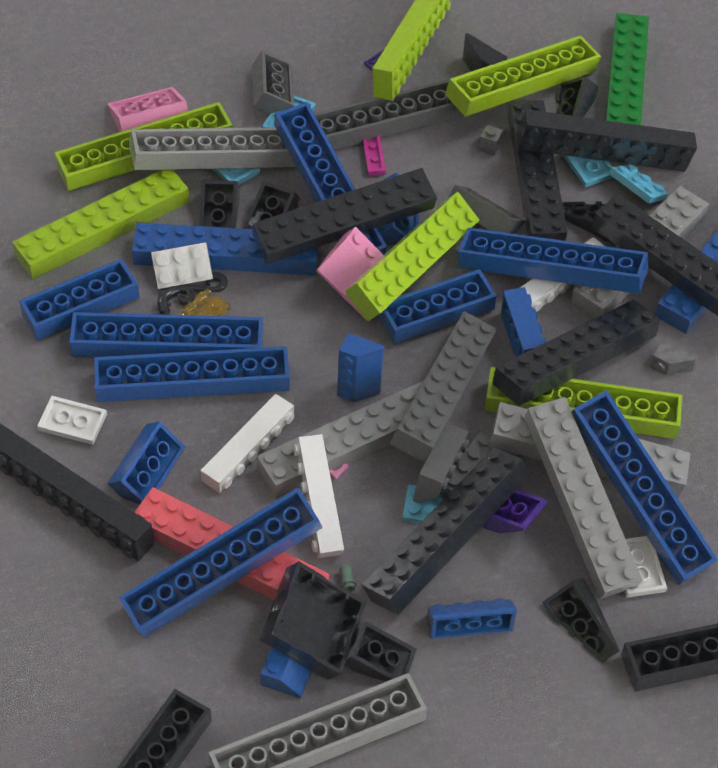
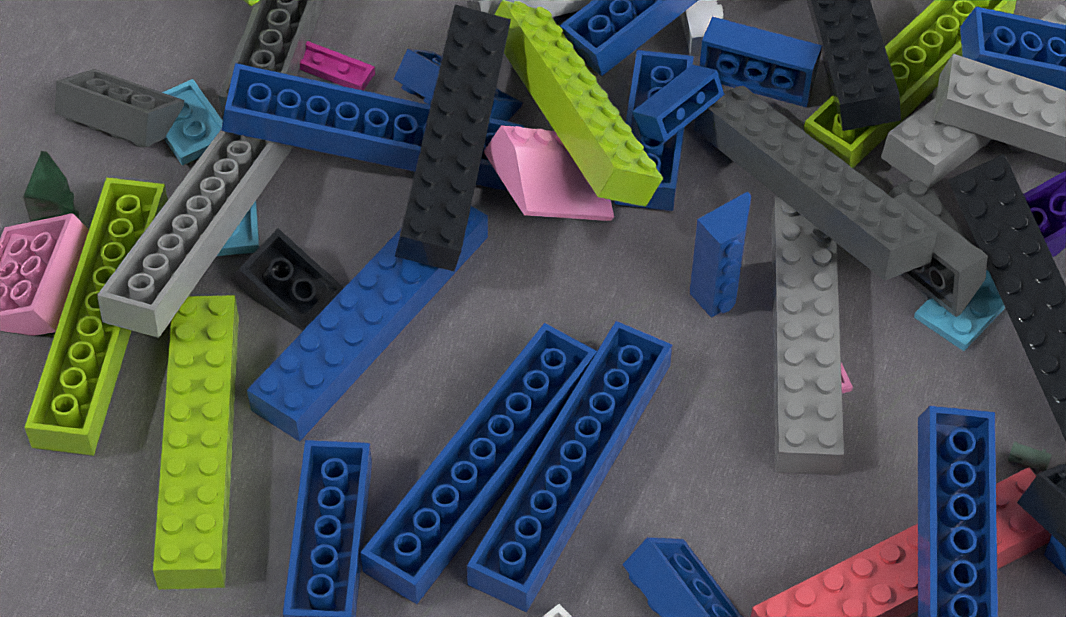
camera: 55 degrees left, 0 degrees up
white plate [151,242,213,289] -> none
black plant [157,272,228,315] -> none
clear yellow plate [182,288,230,316] -> none
white brick [201,394,294,493] -> none
black slope [243,181,300,229] -> none
white brick [294,434,344,558] -> none
none -> clear green slope [23,151,79,222]
none -> blue brick [632,64,725,142]

